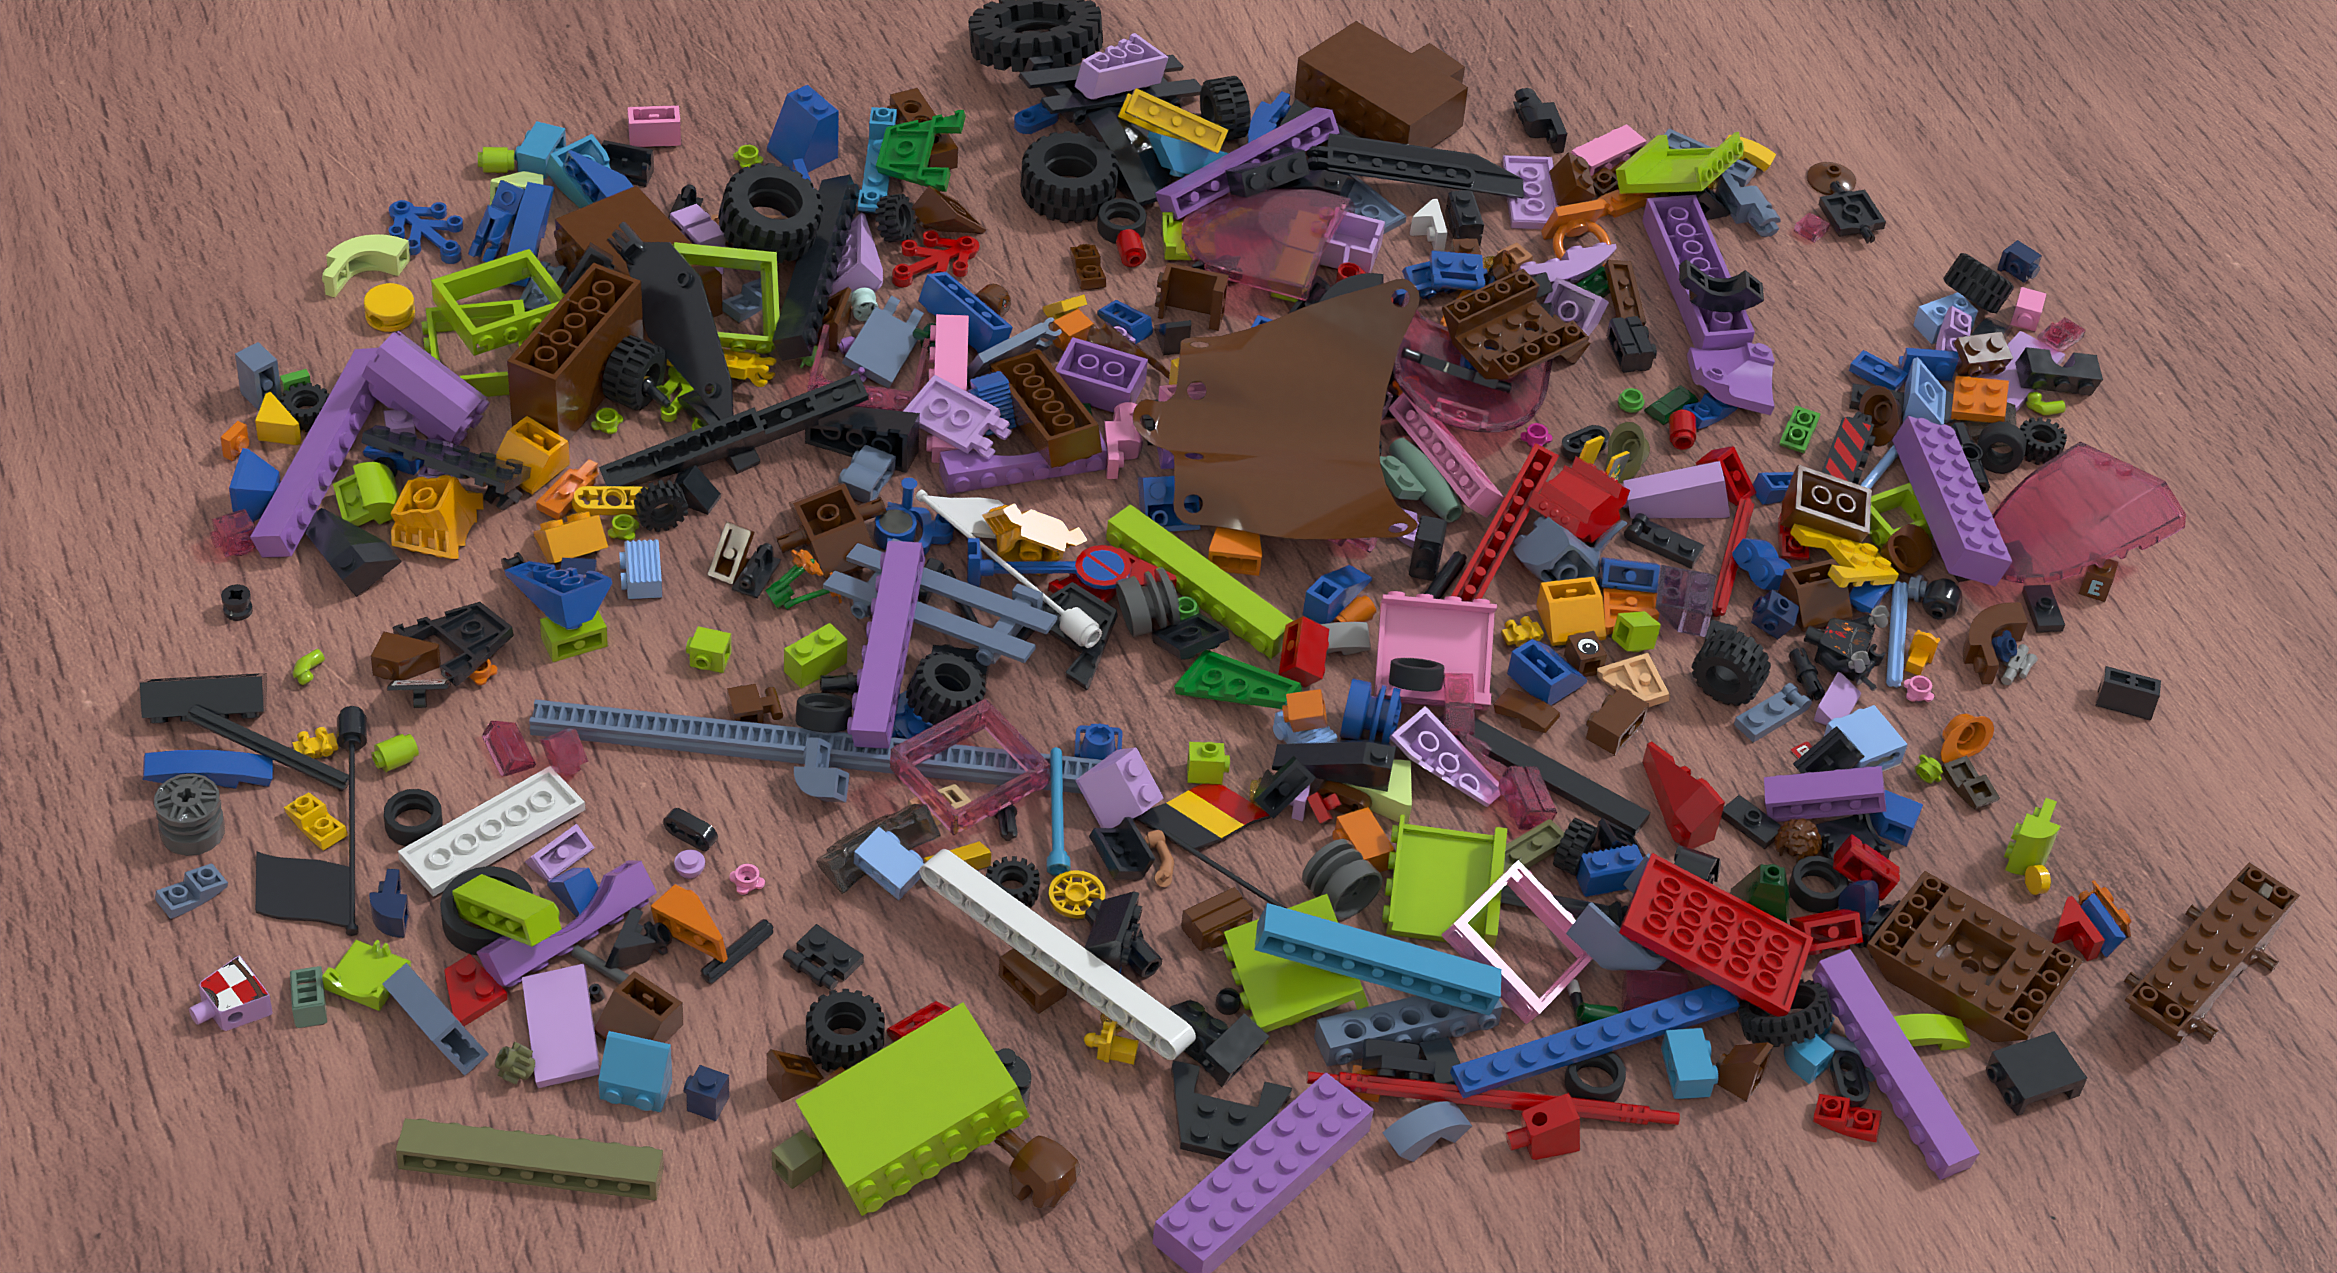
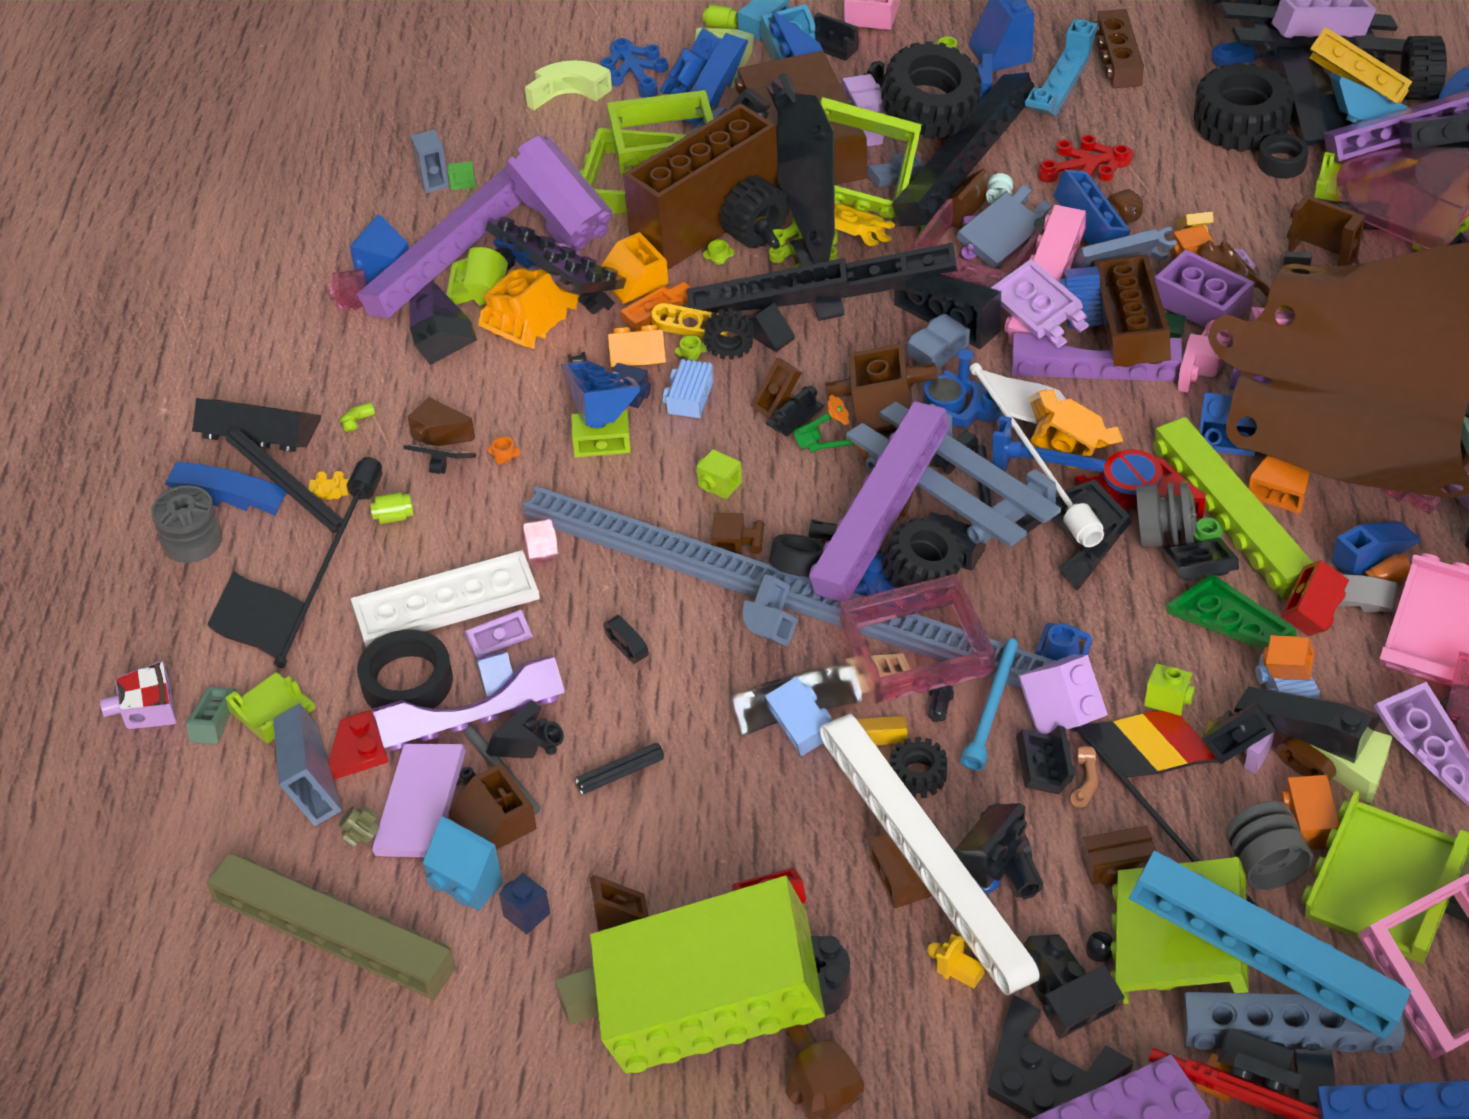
camera: 30 degrees right, 0 degrees up
sand blue slope [155,863,228,919] -> none
orange plate [220,421,250,461] -> none
black wheel [221,584,253,621] -> none
yellow slope [255,392,301,445] -> none
black tyre [280,383,329,432] -> none
yellow slope [284,792,348,851] -> none
yellow head [364,283,415,332] -> none
dark blue brick [369,869,409,938] -> none
black tyre [383,789,443,846] -> none
lavender plate [384,409,415,434] -> none
black wing [392,602,514,686] -> none
lime brick [452,874,562,947] -> none
clear pink slope [482,720,536,776] -> none
orange slope [650,884,728,963] -> none
lavender plate [674,850,705,879] -> none
bright pink plate [730,864,765,895] -> none
black plate [782,924,864,991] -> none
lime brick [784,623,848,689] -> none
black tyre [806,989,885,1072] -> none
lavender wedge [829,212,883,297] -> none
black tyre [875,194,916,243] -> none
green wing [876,110,966,192] -> none
reddish brown slope [911,186,986,234] -> none
yellow wheel [1048,870,1105,919] -> none
reddish brown slope [1070,244,1106,290] -> none
blue slope [1097,300,1153,344] -> none
red brick [1116,229,1146,267] -> none
red tile [1306,792,1342,825] -> none
blue wheel [1340,679,1402,743] -> none
black tyre [1389,658,1445,692] -> none

